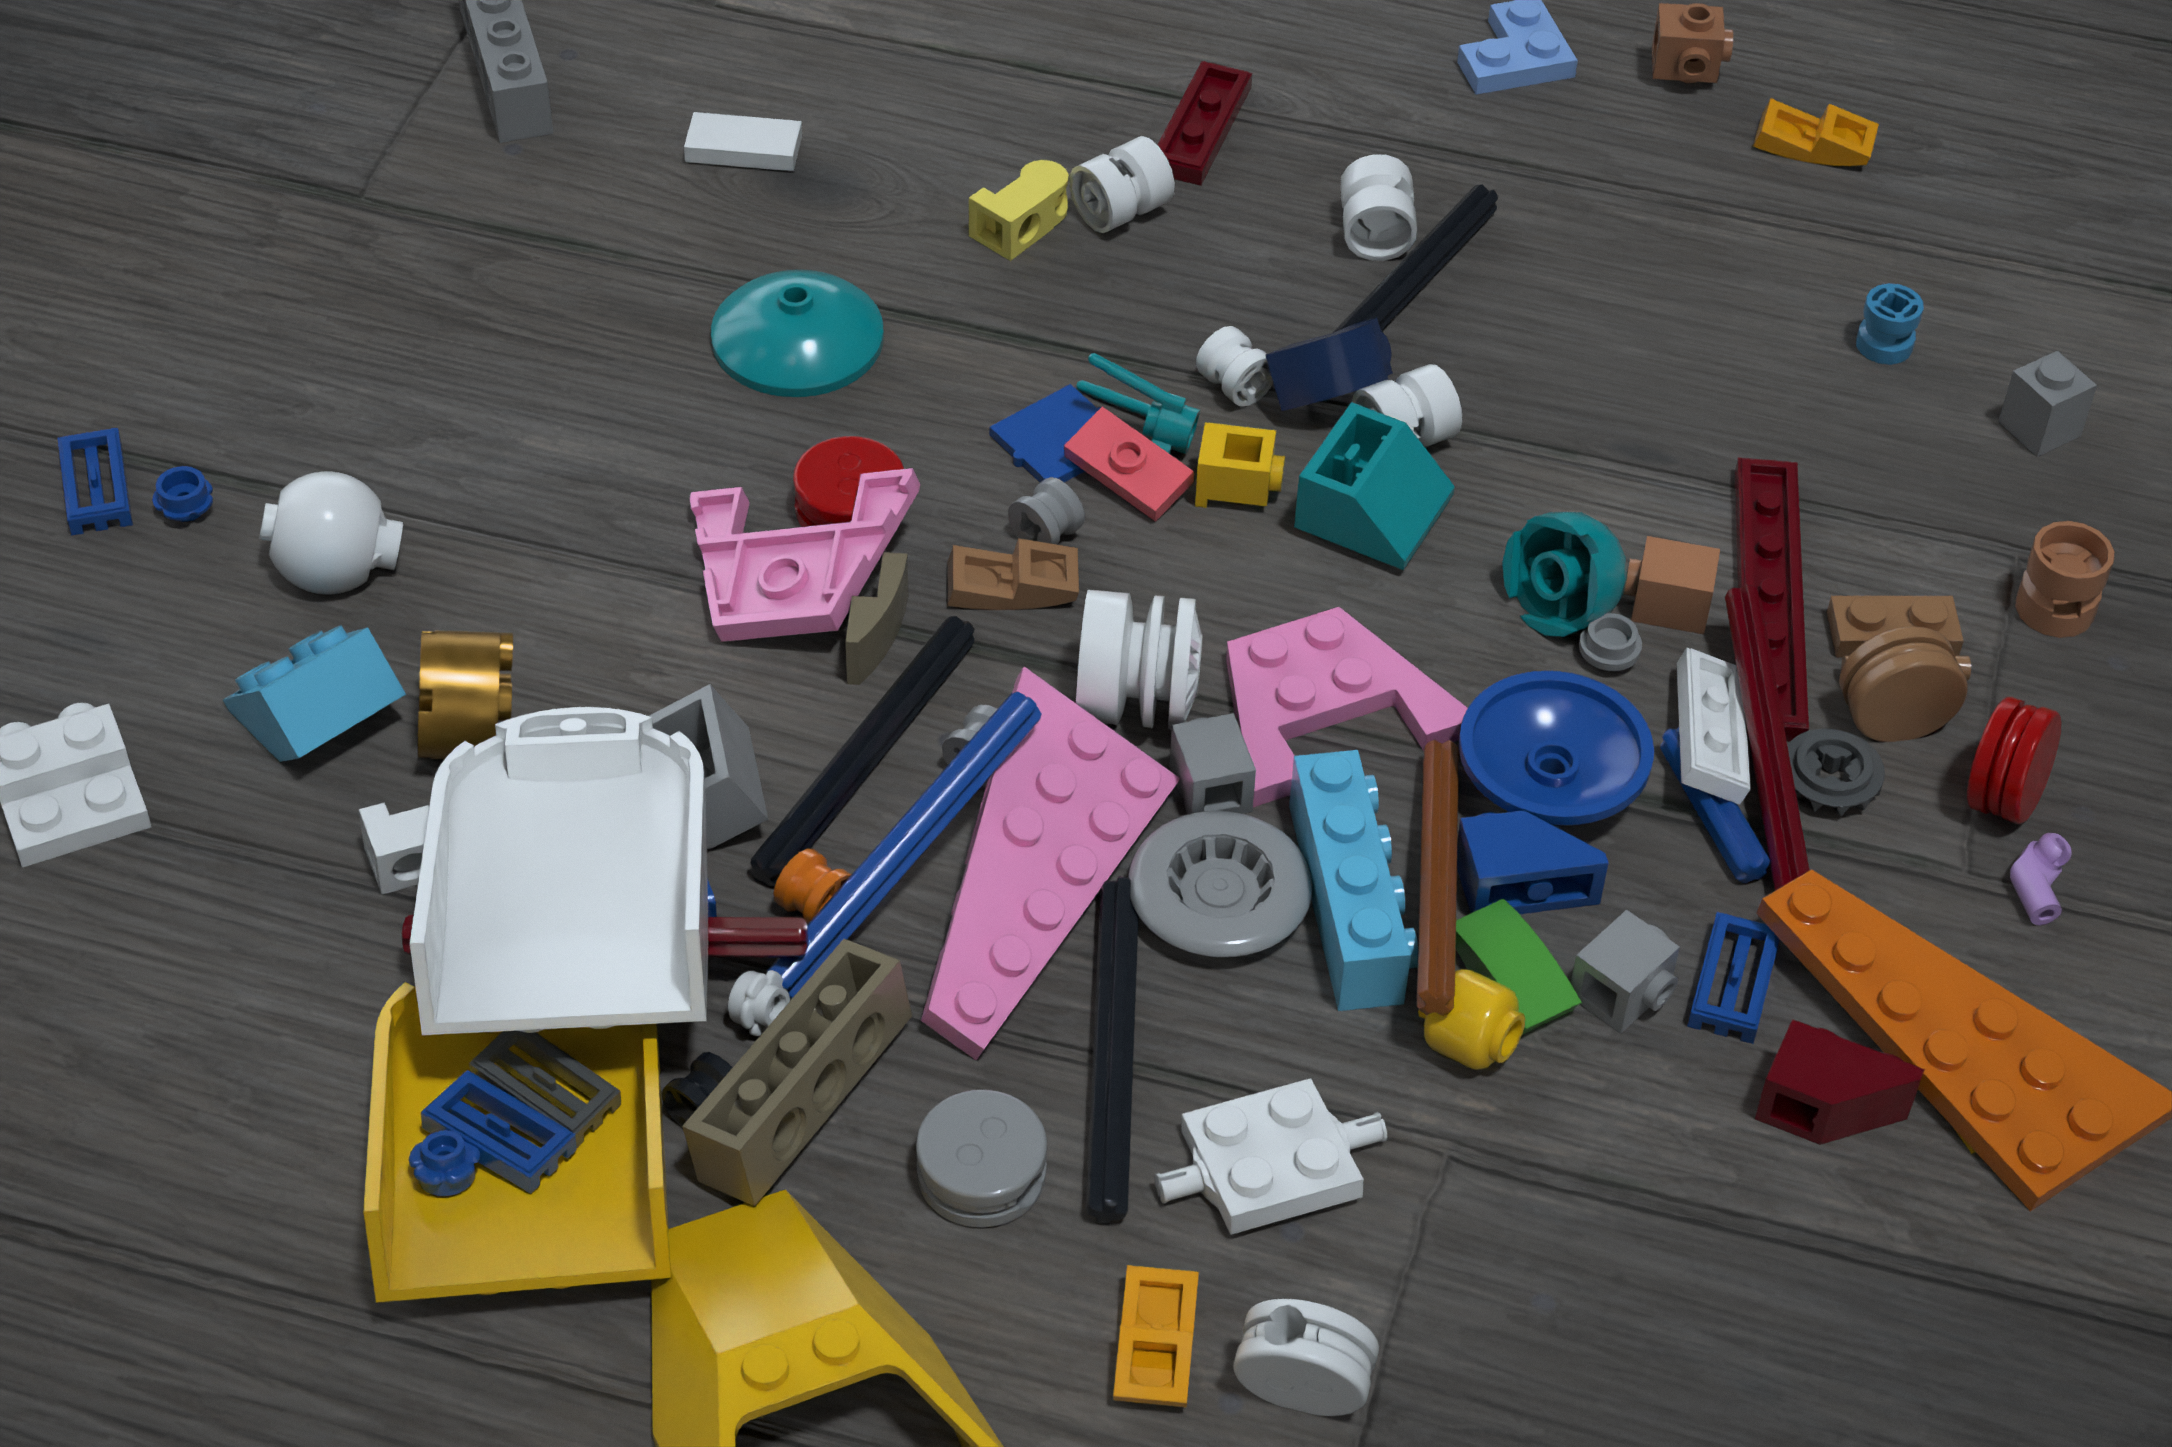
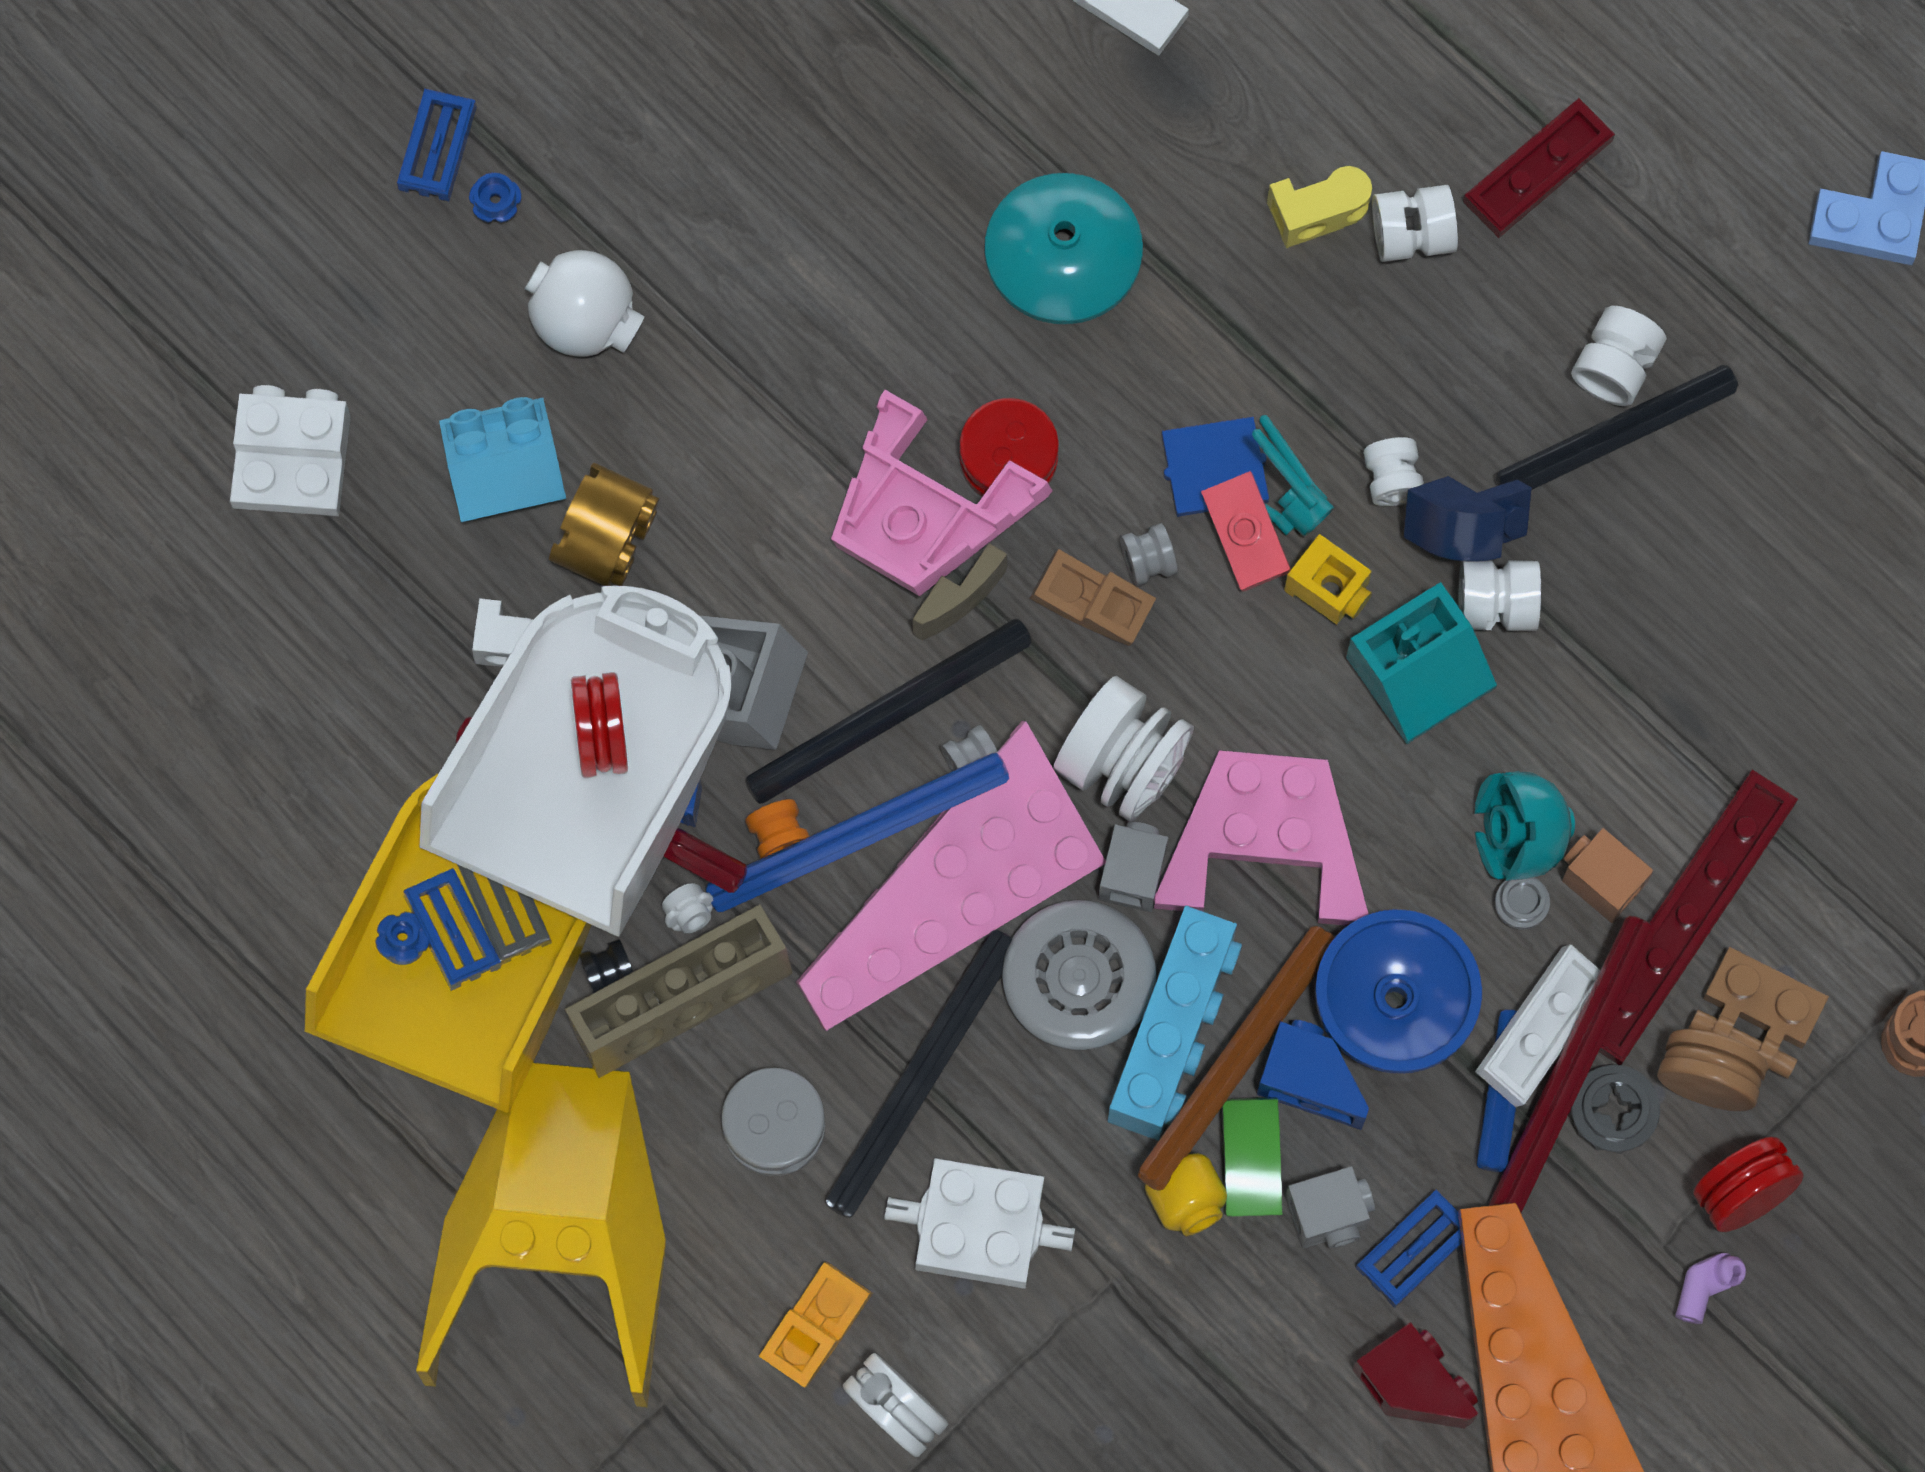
camera: 30 degrees right, 25 degrees up
none -> red head [571,672,628,778]

